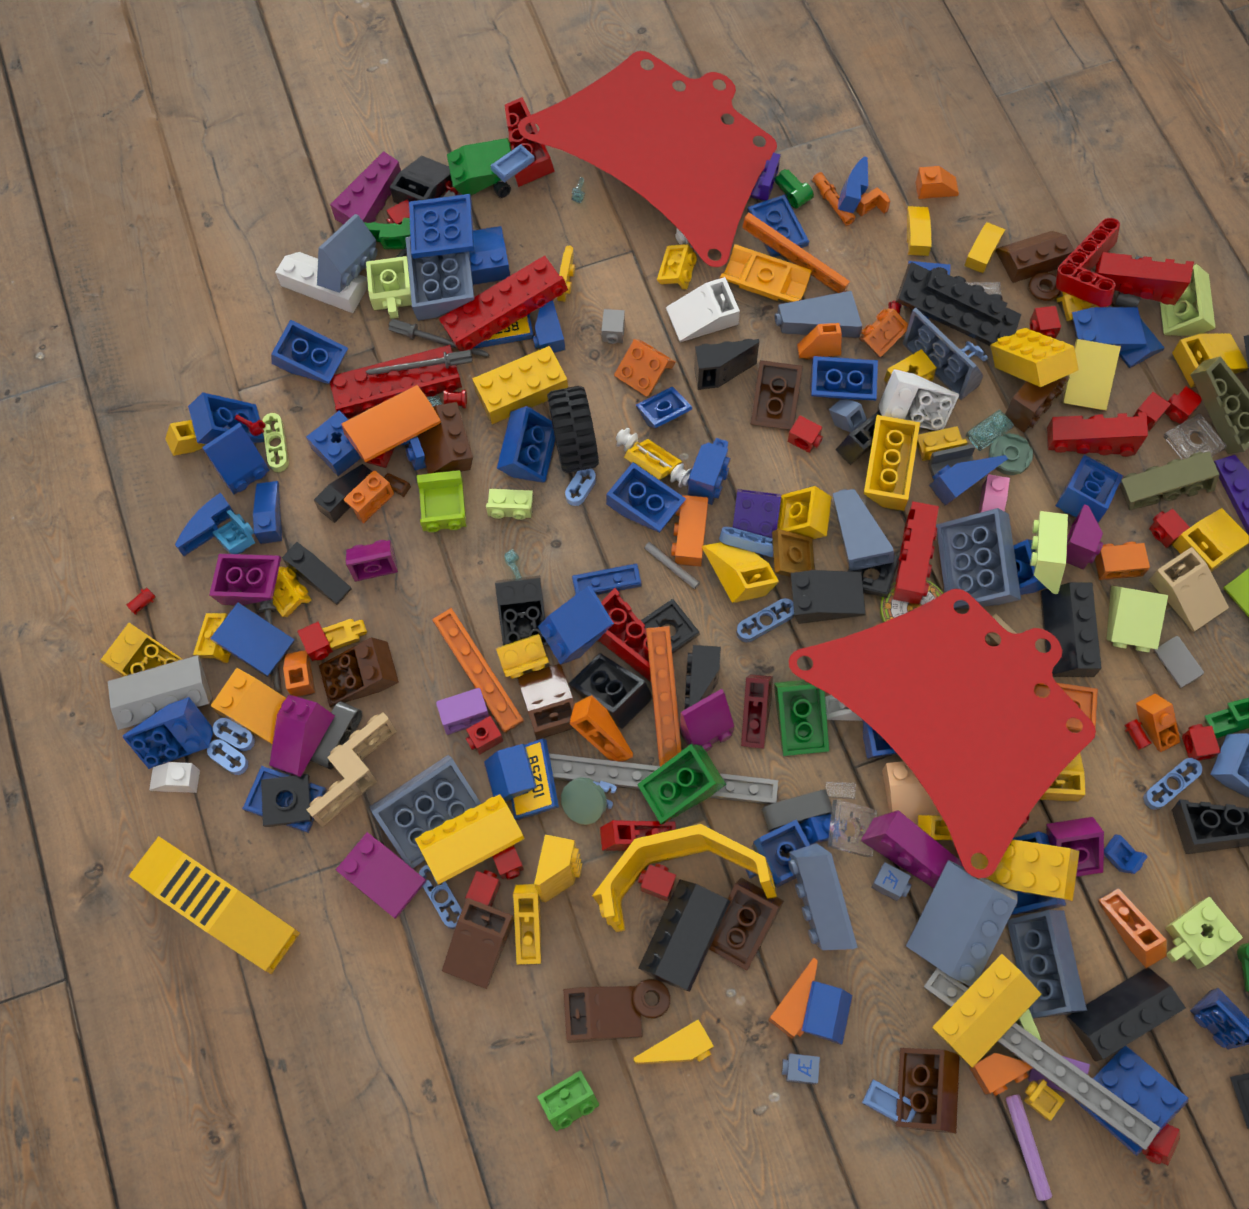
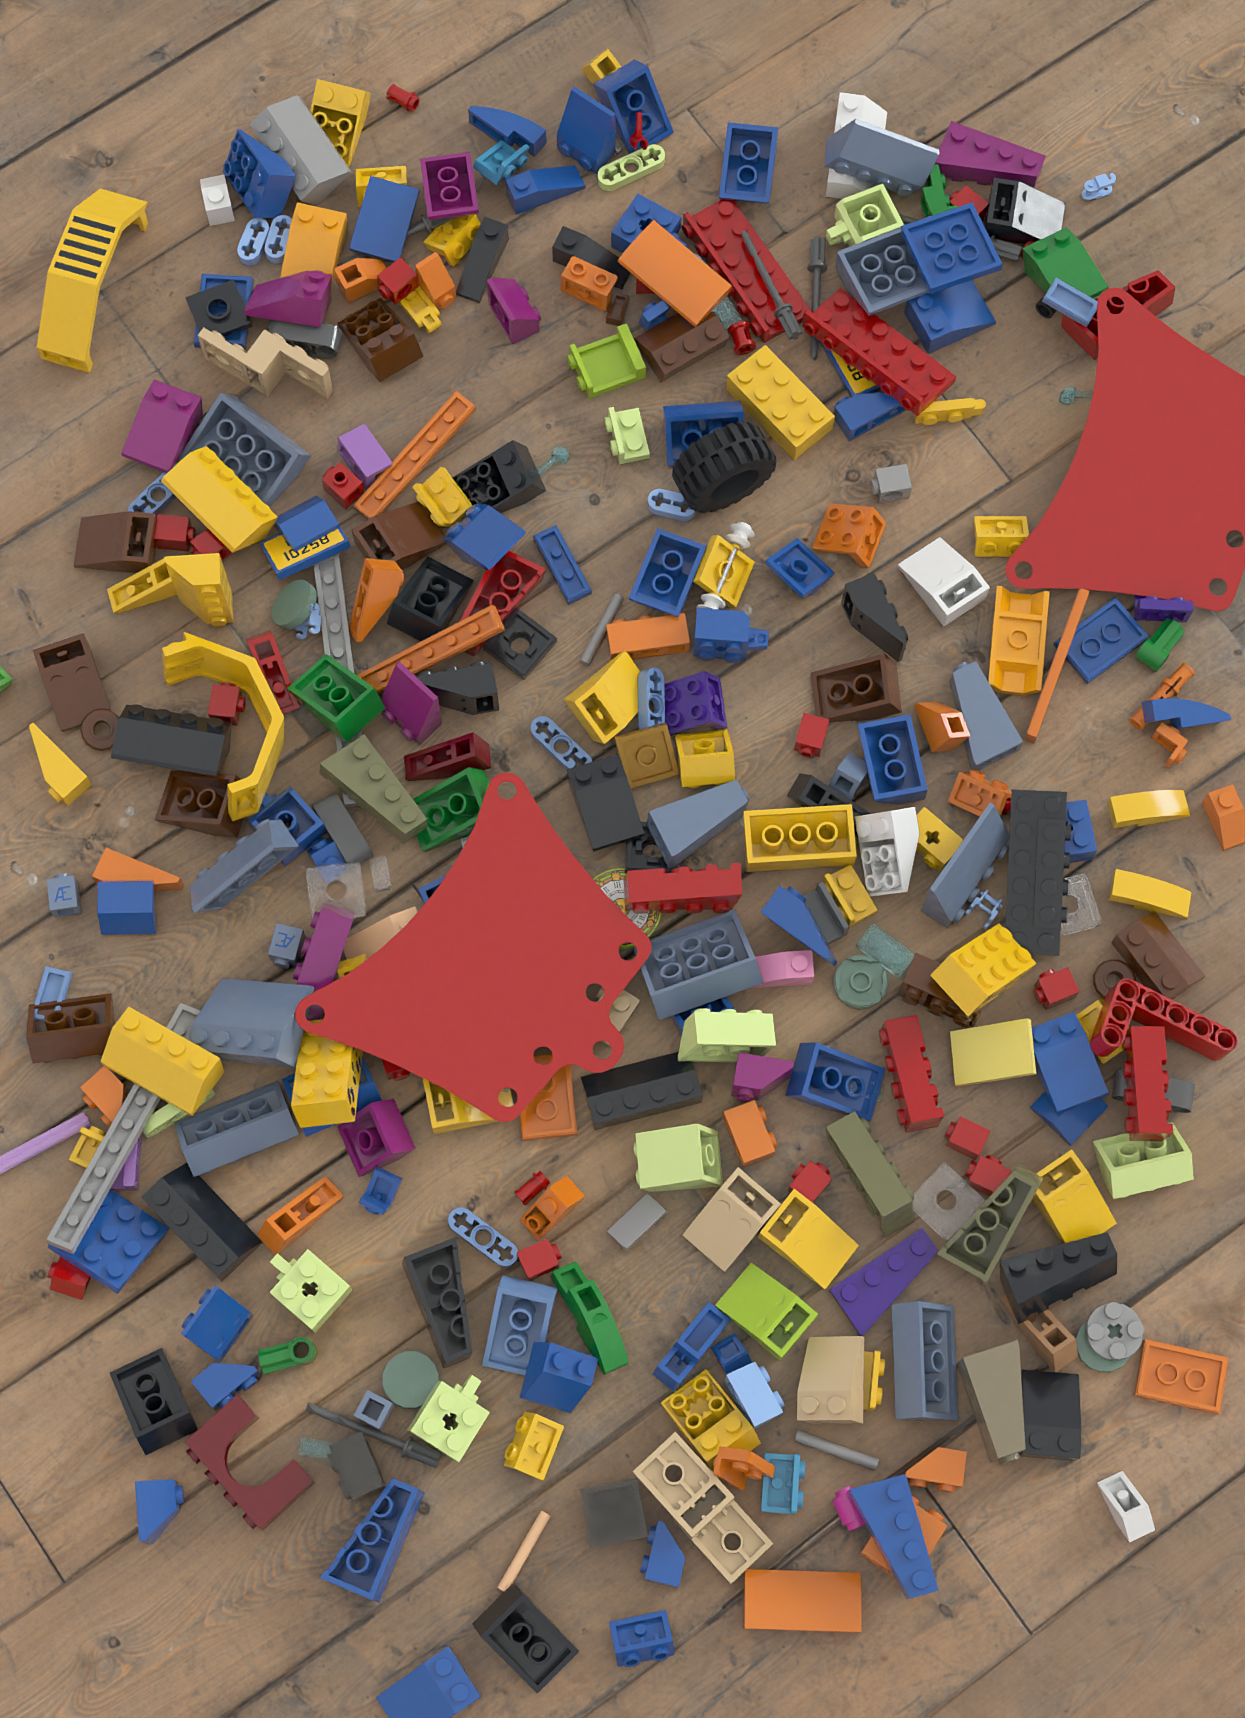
camera: 70 degrees right, 5 degrees up
none -> olive wedge [319,734,427,843]
none -> orange slope [415,252,456,310]
none -> light blue piece [1081,173,1116,201]

